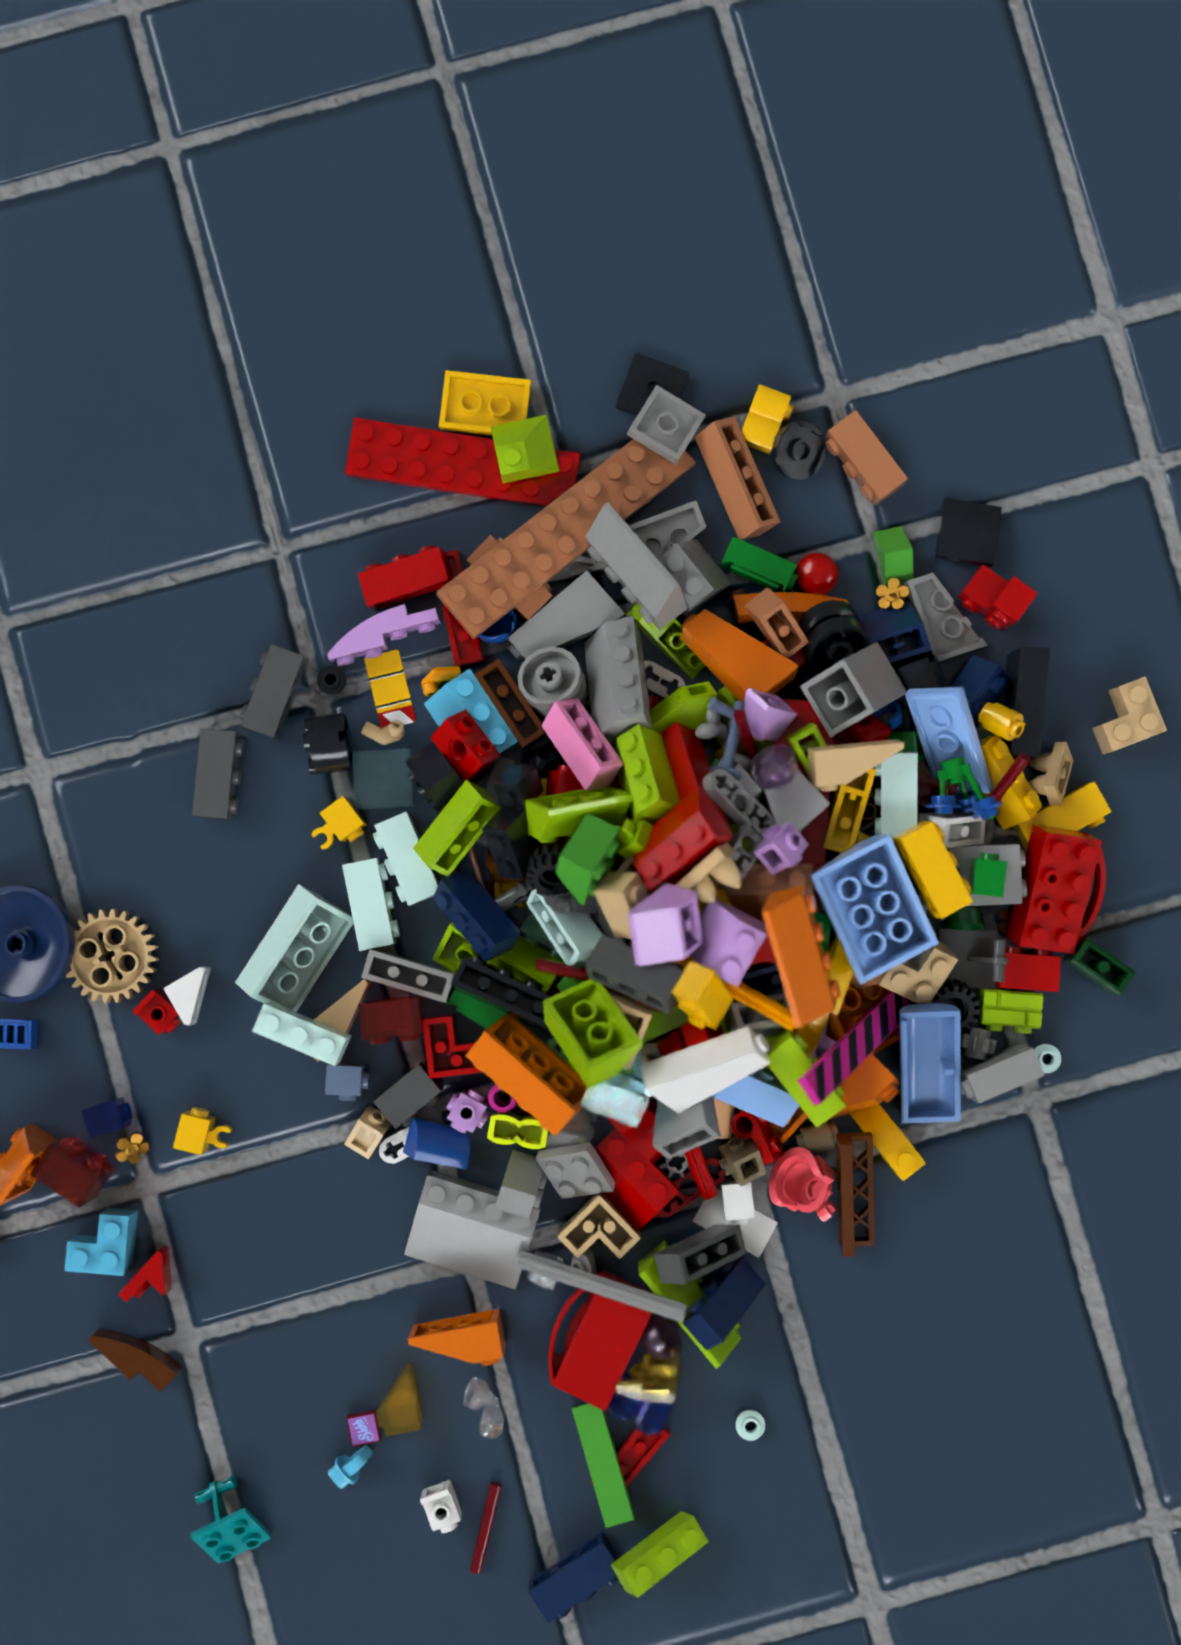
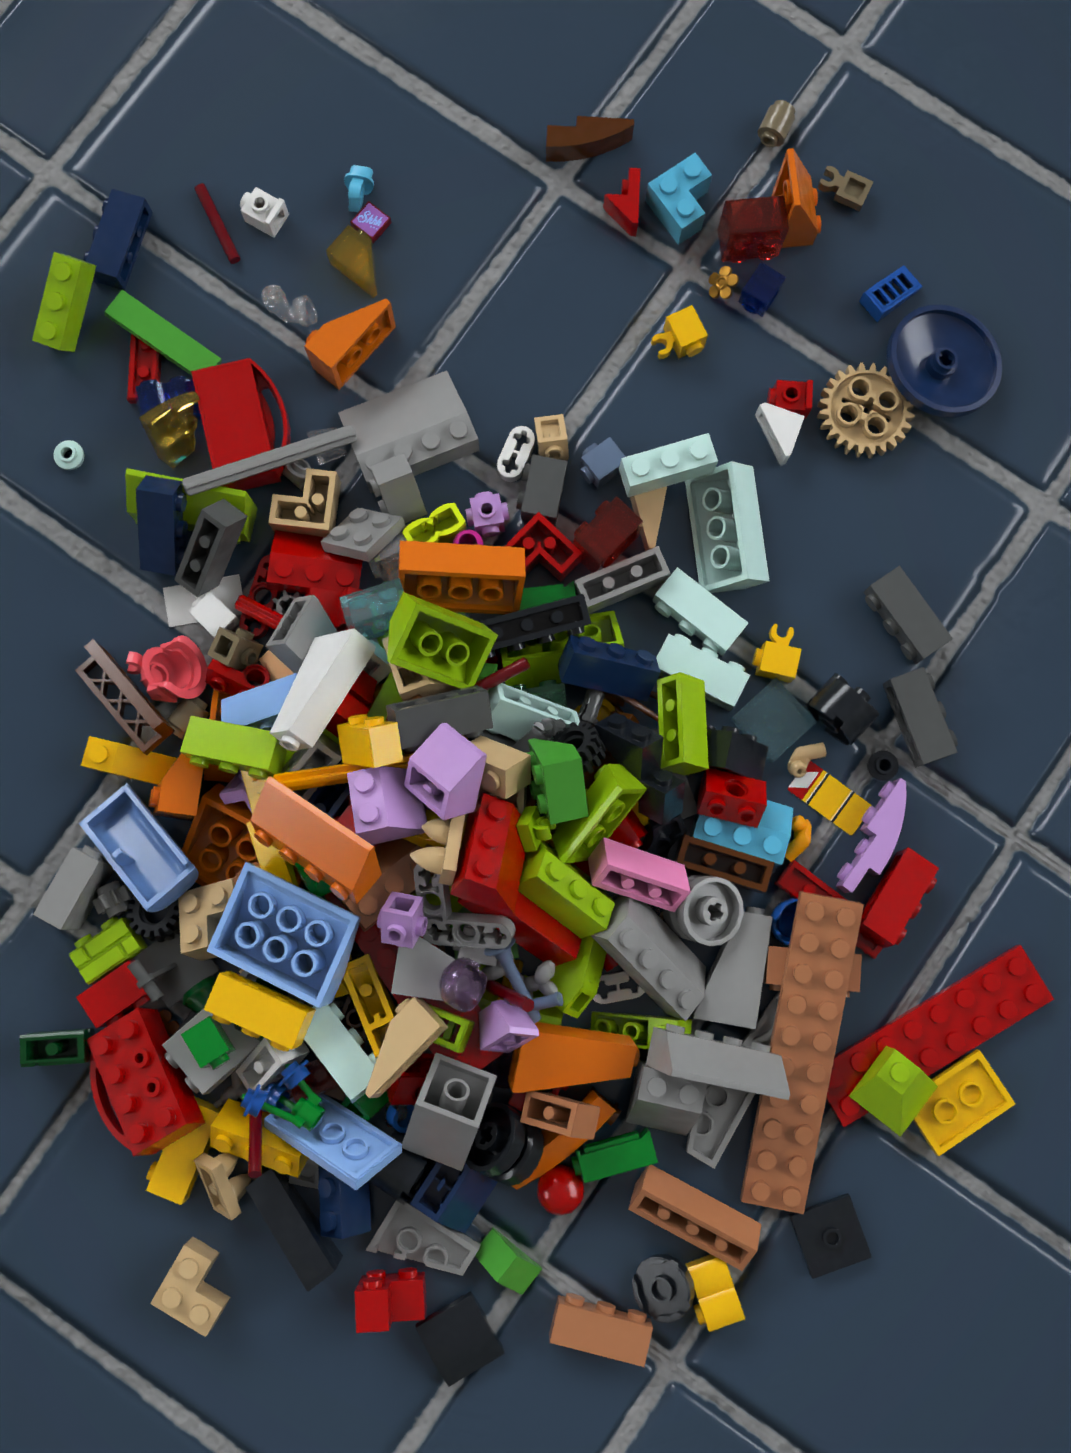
camera: 135 degrees right, 5 degrees down
teal plate [190,1475,272,1564] -> none
blue brick [403,1118,470,1170] -> none
light grey plate [627,385,706,465] -> none
hair [641,1314,682,1360] -> none
tile [798,990,909,1106] -> none
pearl gold plant [876,578,910,610] -> none
yellow brick [978,702,1025,741] -> none
light aqua plate [1034,1044,1061,1073] -> none

